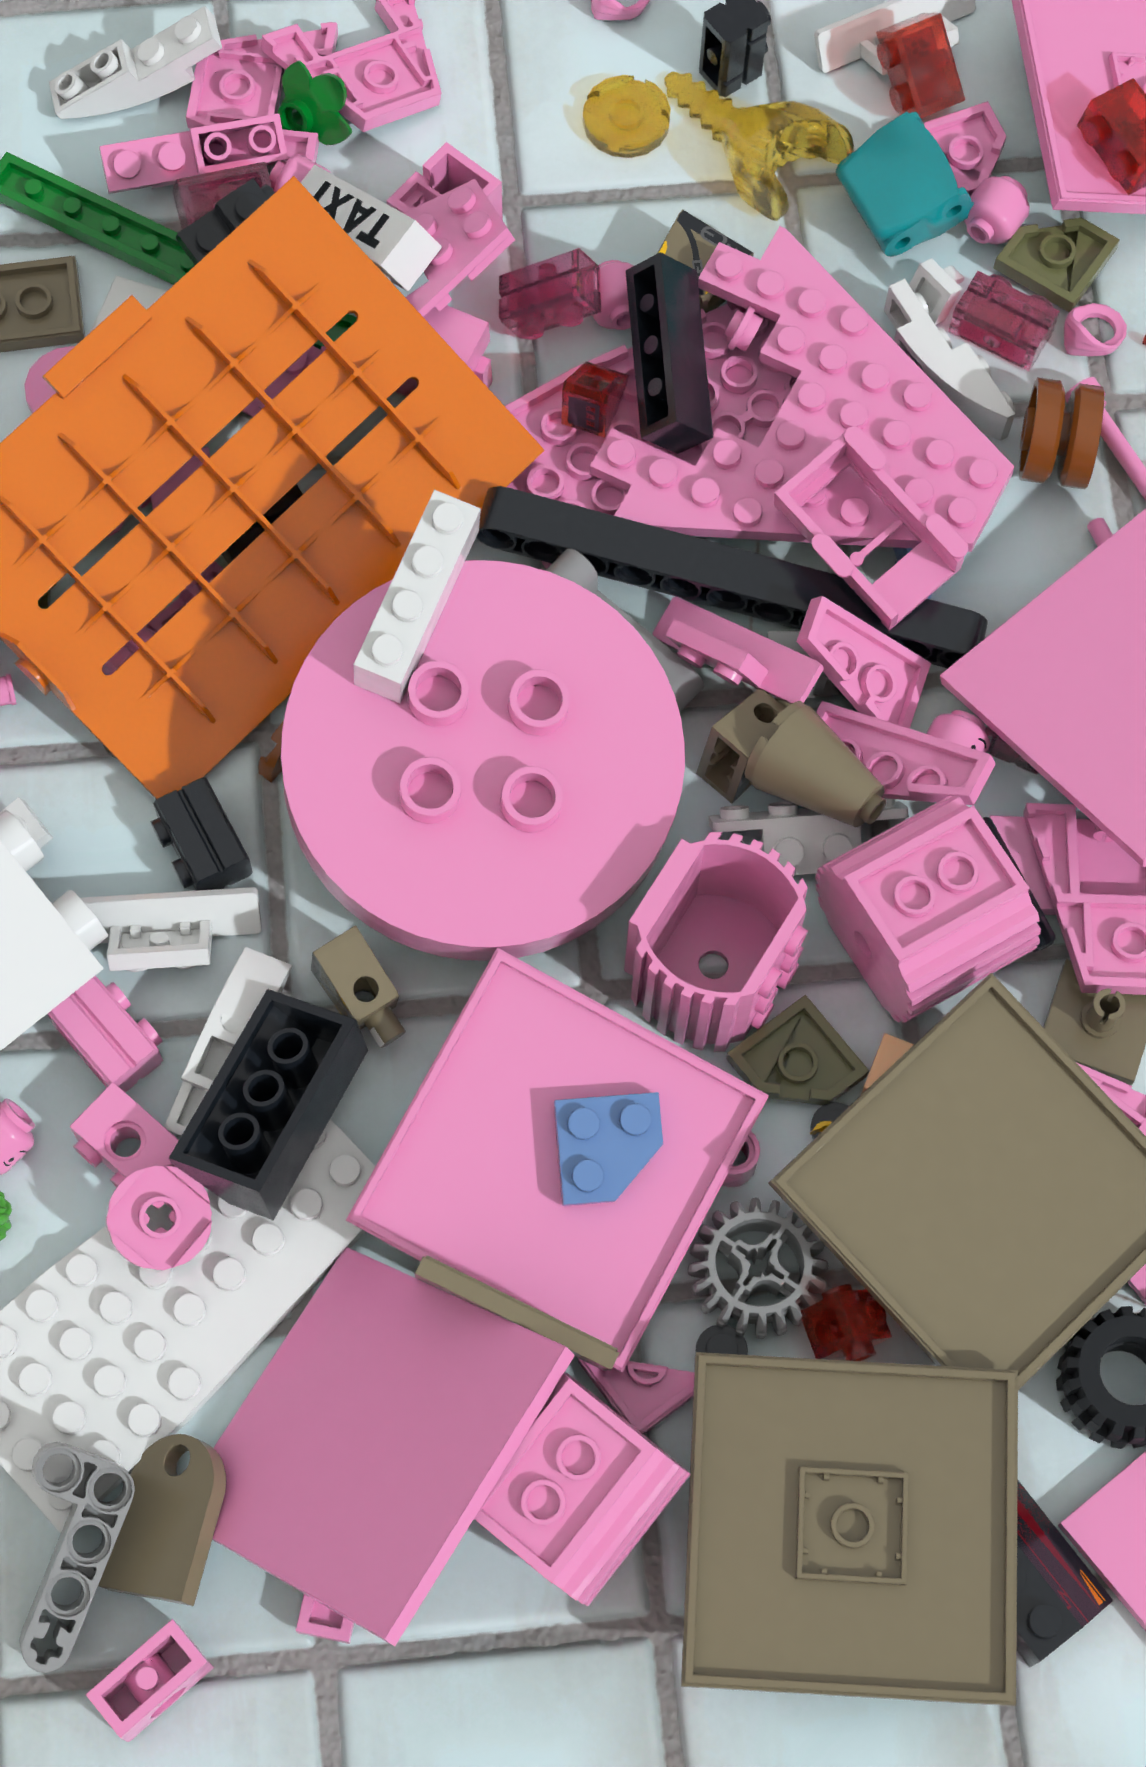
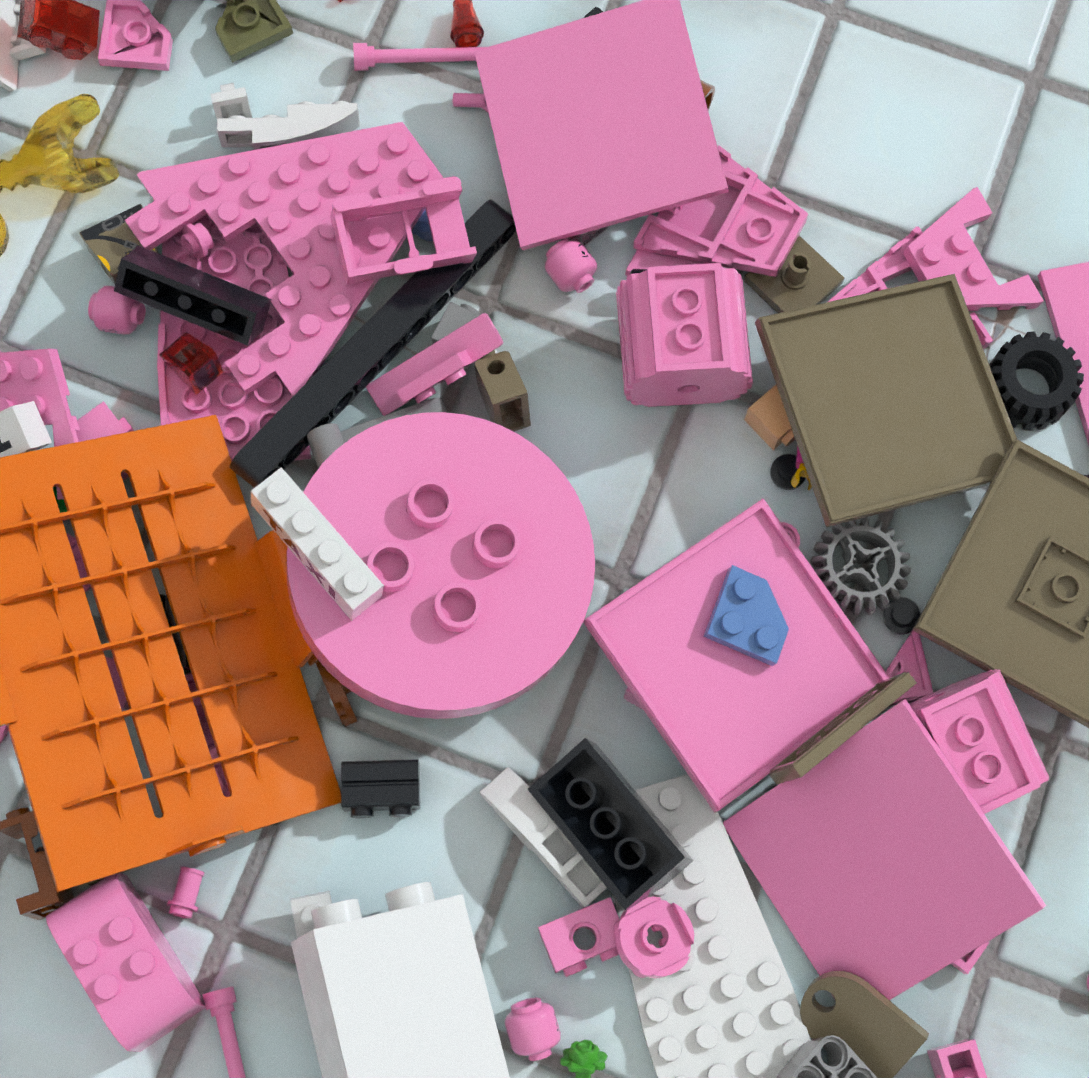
camera: 65 degrees left, 5 degrees up
bright pink brick [48,975,163,1092] -> none
white bracket [81,887,262,972] -> none
dark tan torso [311,925,406,1048] -> none
clear pink brick [499,248,601,340] -> none
bright pink piece [624,832,808,1052] -> none
white bracket [709,798,908,875] -> none
olive plate [726,994,869,1105] -> none
dark tan cone [745,701,886,827] -> none
bright pink wing [796,596,931,729] -> none
clear red brick [801,1284,892,1361] -> none
bright pink wing [816,701,996,805] -> none
teal piece [836,111,974,257] -> none
clear pink brick [948,271,1060,371] -> none
bright pink head [964,176,1030,245] -> none
dark orange wheel [1019,377,1104,490] -> none
bright pink piece [1064,303,1127,356] -> none

